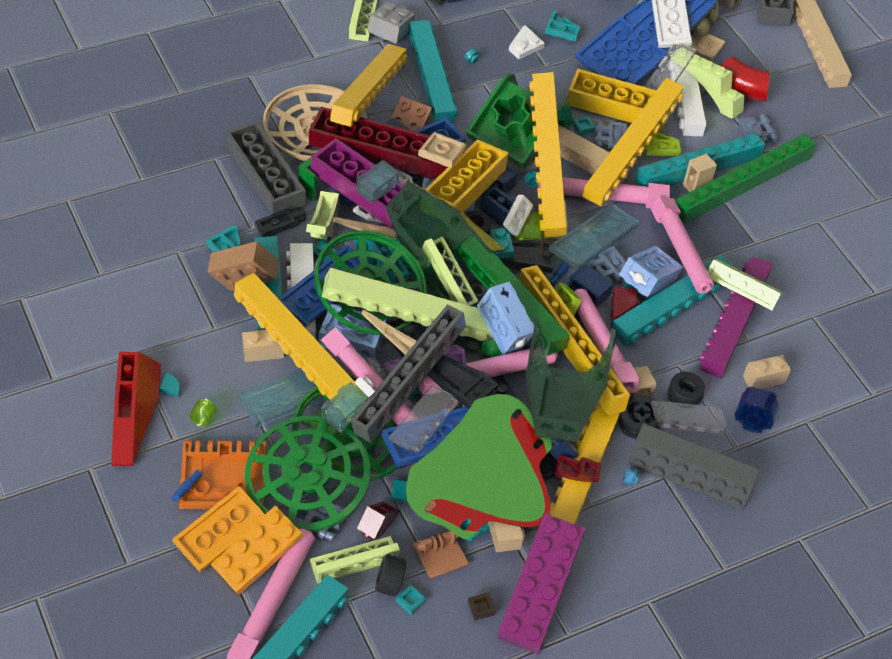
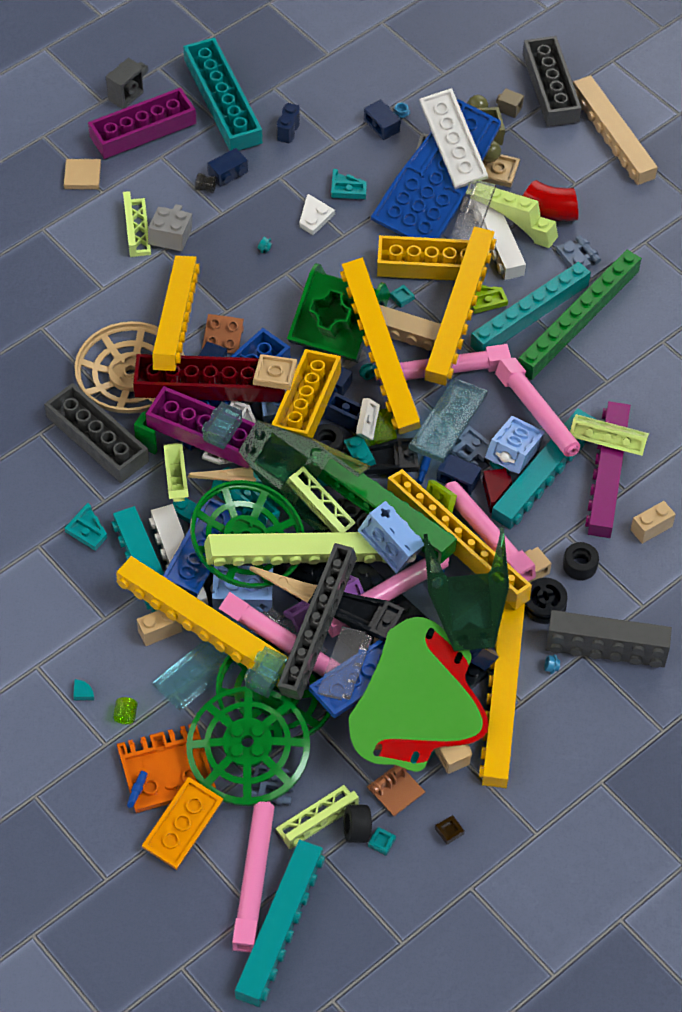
camera: 10 degrees left, 5 degrees up
red wedge [112,352,161,466] -> none
medium nougat brick [207,241,280,291] -> none
light orange plate [211,506,304,595] -> none
black hinge [255,208,306,237] -> none
white plate [355,376,375,397] -> none
slope [357,501,400,539] -> none
teal tile [391,480,408,503] -> none
teal brick [409,20,458,124] -> none
green plant [481,339,513,358] -> none
magenta brick [498,513,585,655] -> none
dark red slope [555,454,601,482] -> none
sand blue plate [594,121,627,151] -> none
clear windscreen [651,400,727,434] -> none
tan brick [683,154,717,192] -> none
clear blue brick [735,386,779,433] -> none

